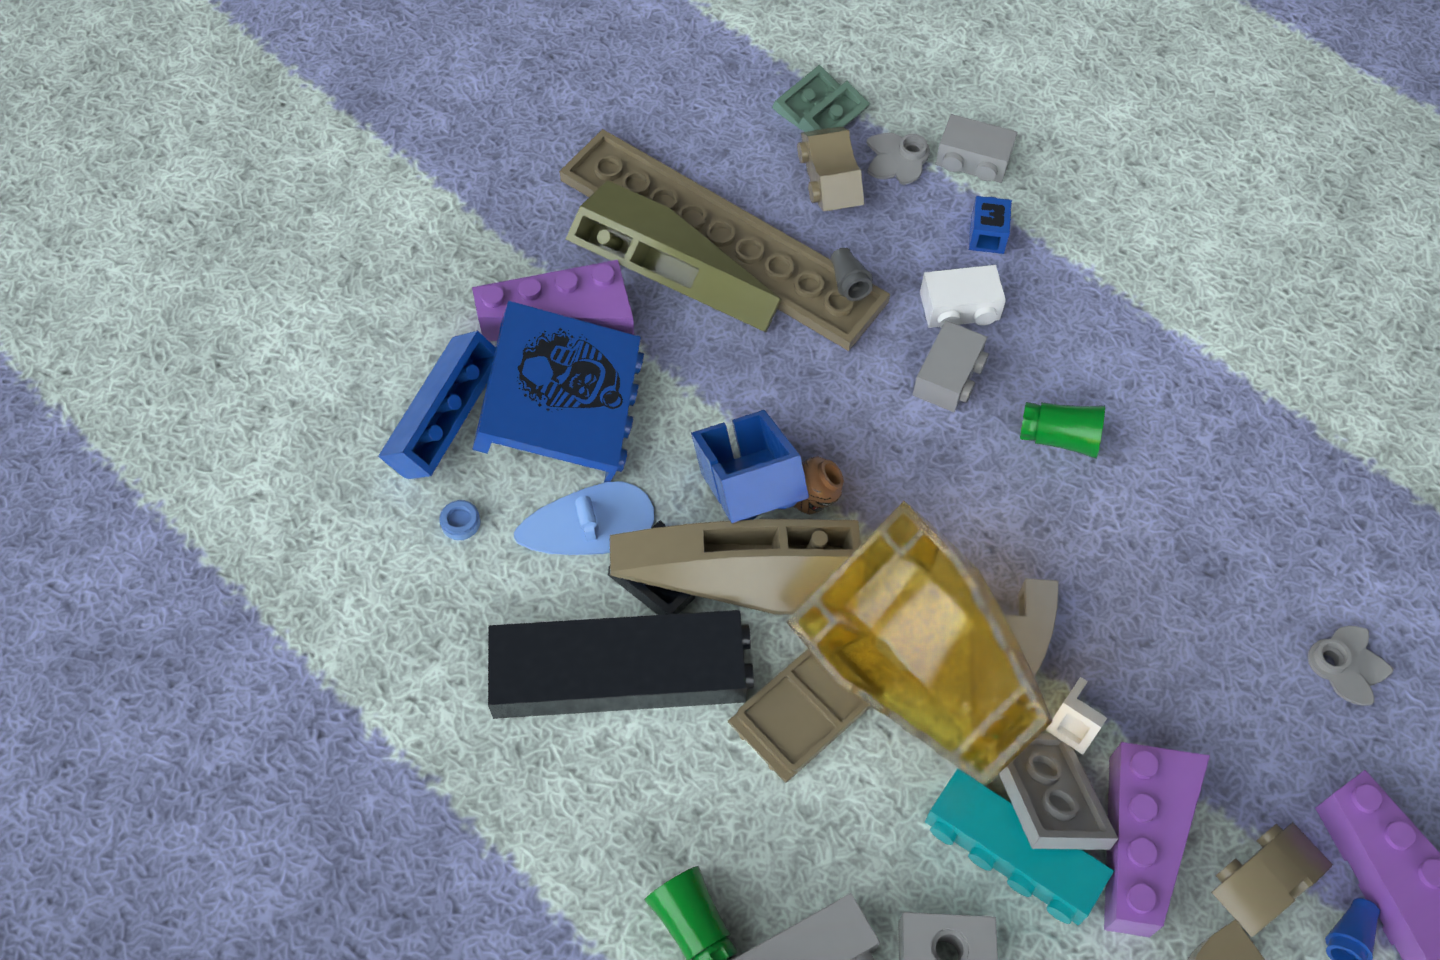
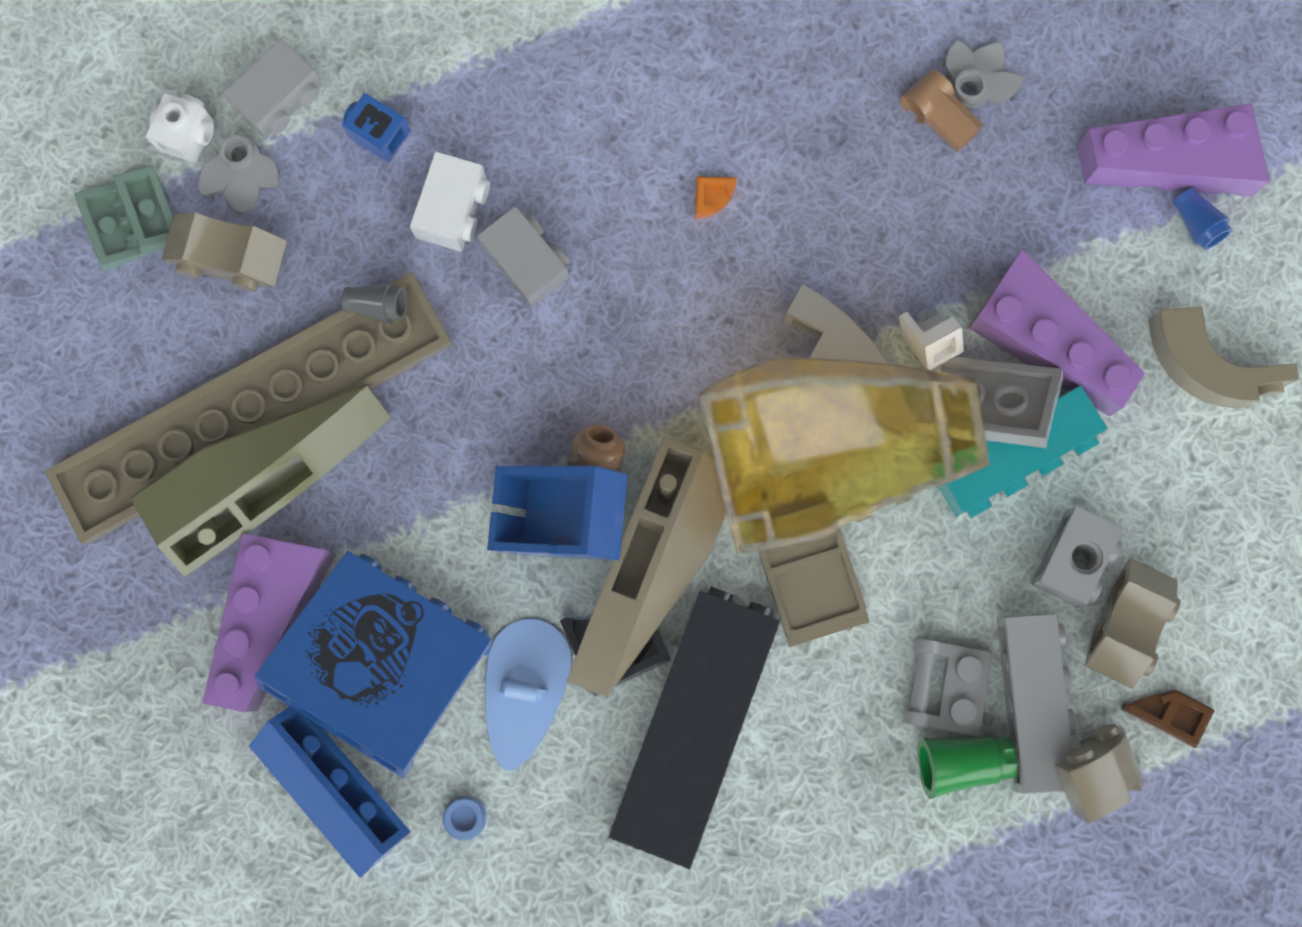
camera: 60 degrees left, 20 degrees up
green plant [1020,402,1105,459] -> none
dark tan brick [1211,822,1333,937] -> none
none -> white brick [146,93,214,164]
none -> orange tile [695,176,737,219]
none -> medium nougat piece [900,69,984,152]
none -> light grey plate [903,638,993,737]

